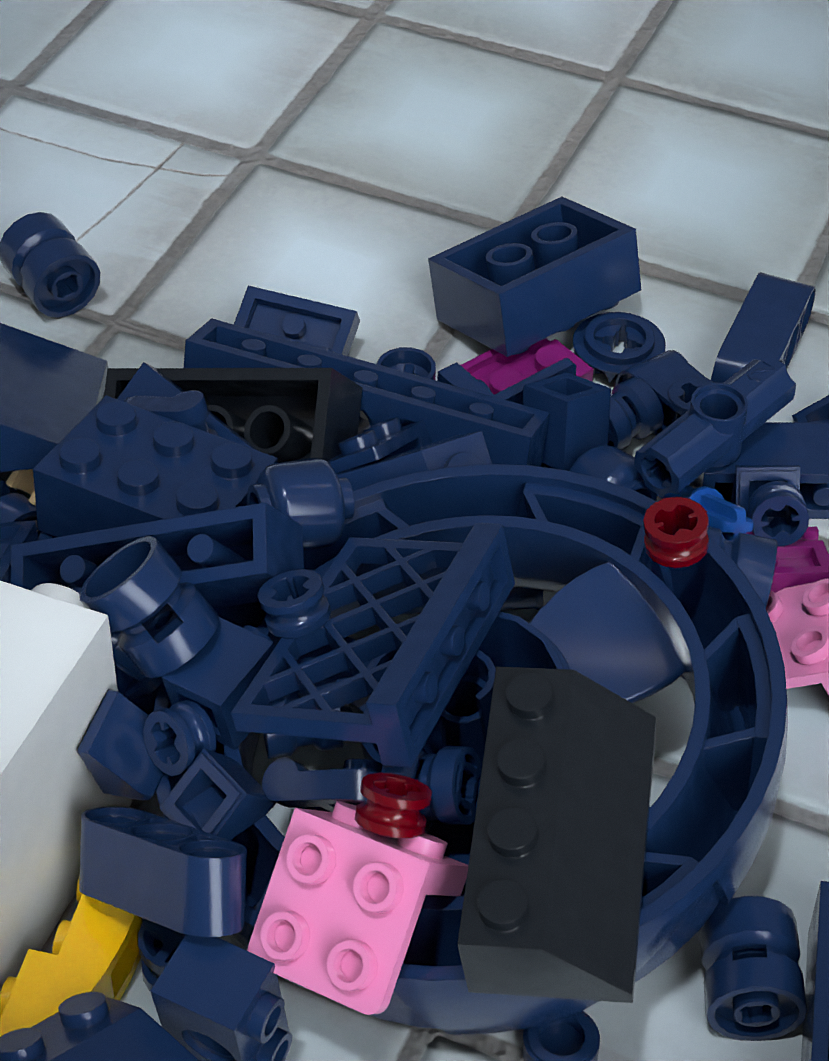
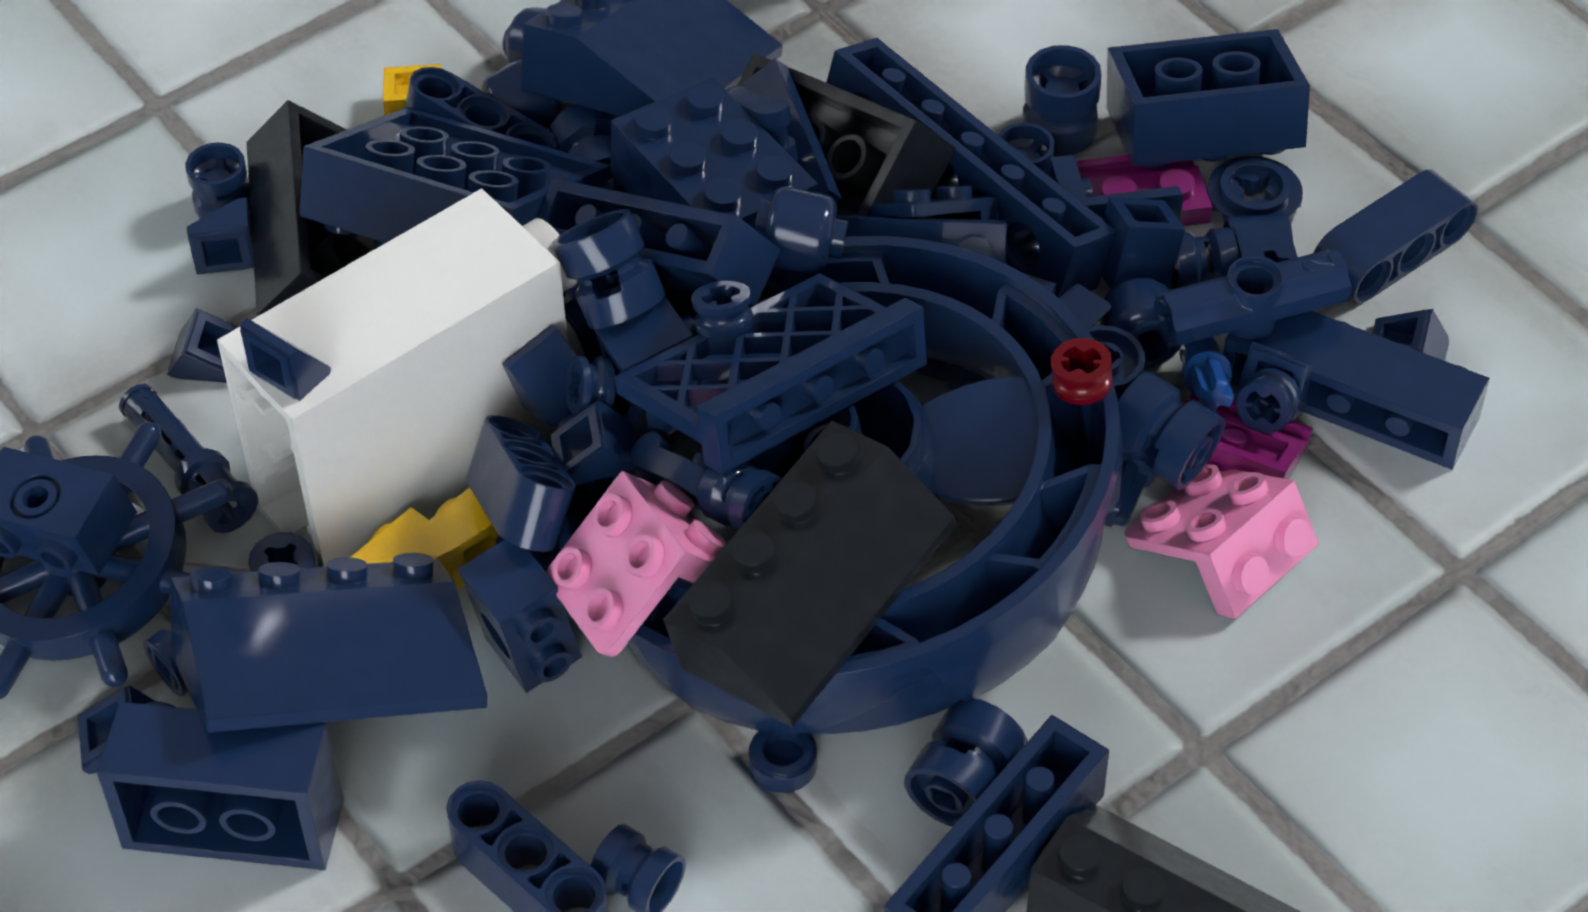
camera: 30 degrees right, 5 degrees up
dark blue bracket [234,285,360,356] -> none
dark red bush [354,773,432,838] -> none
none -> dark blue wheel [1022,45,1102,156]

